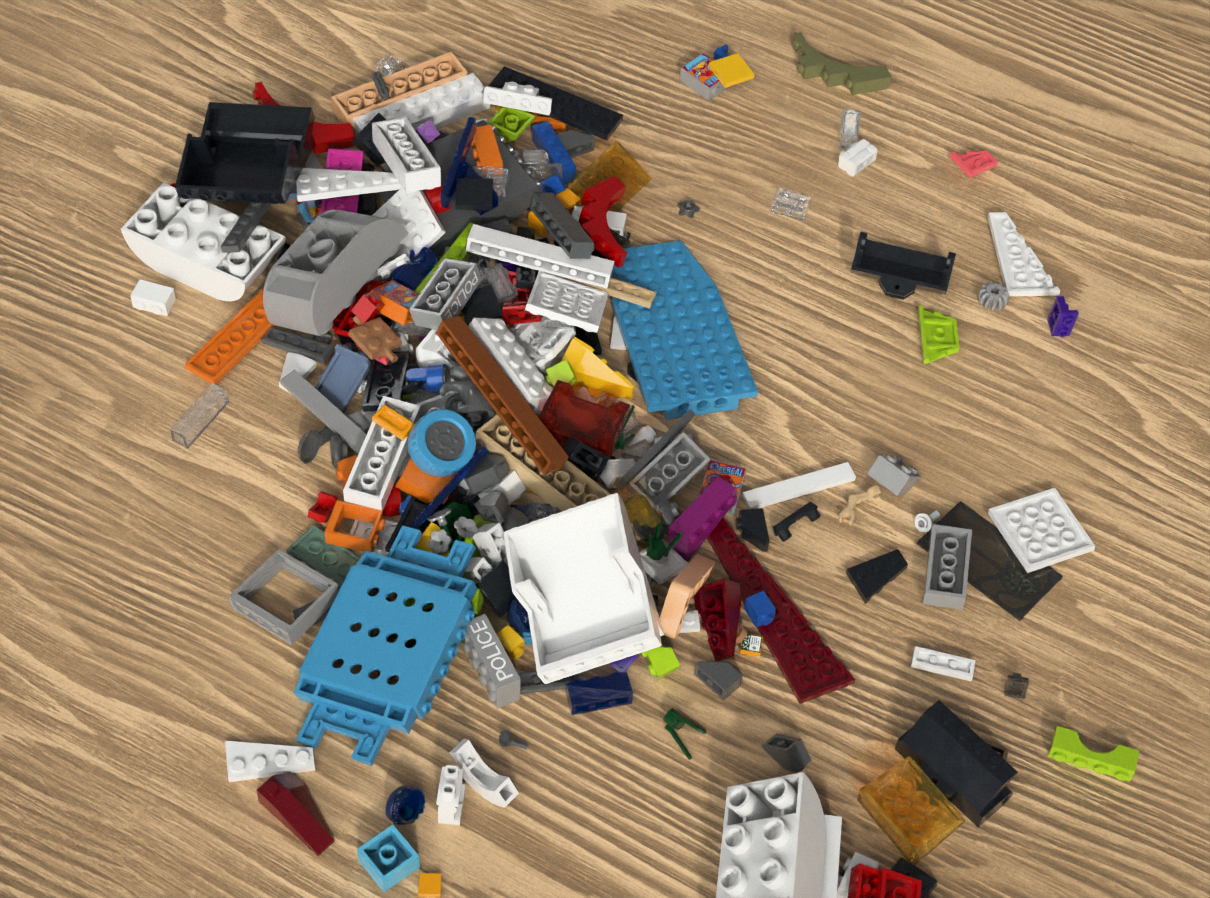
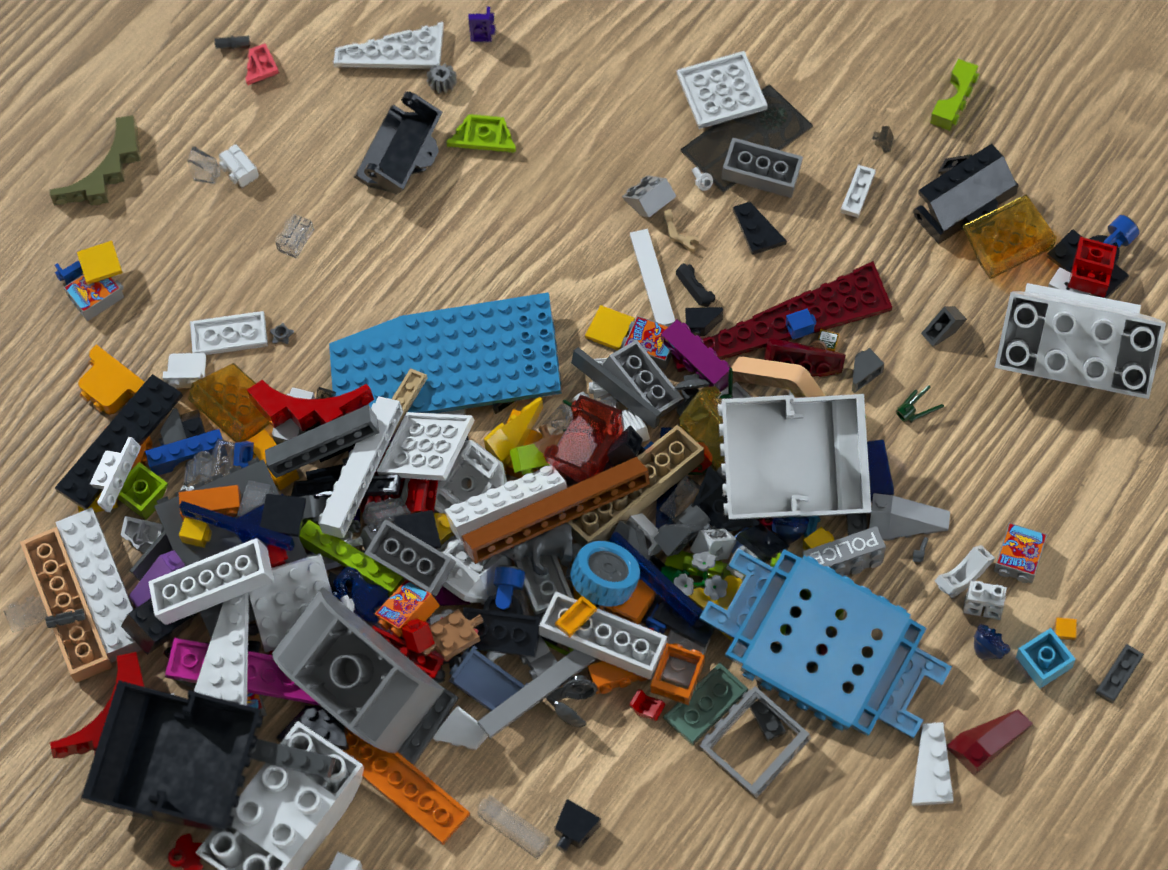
camera: 75 degrees left, 10 degrees up
none -> light orange brick [78,344,145,415]
none -> white bracket [163,353,206,388]
none -> yellow brick [179,517,212,548]
none -> black slope [180,409,206,438]
none -> white tile [190,311,268,355]
none -> dark grey axle [214,35,250,49]
none -> black torso [554,799,601,853]
none -> yellow tile [585,305,635,350]
none -> light grey wedge [869,493,950,541]
none -> brick [994,523,1047,583]

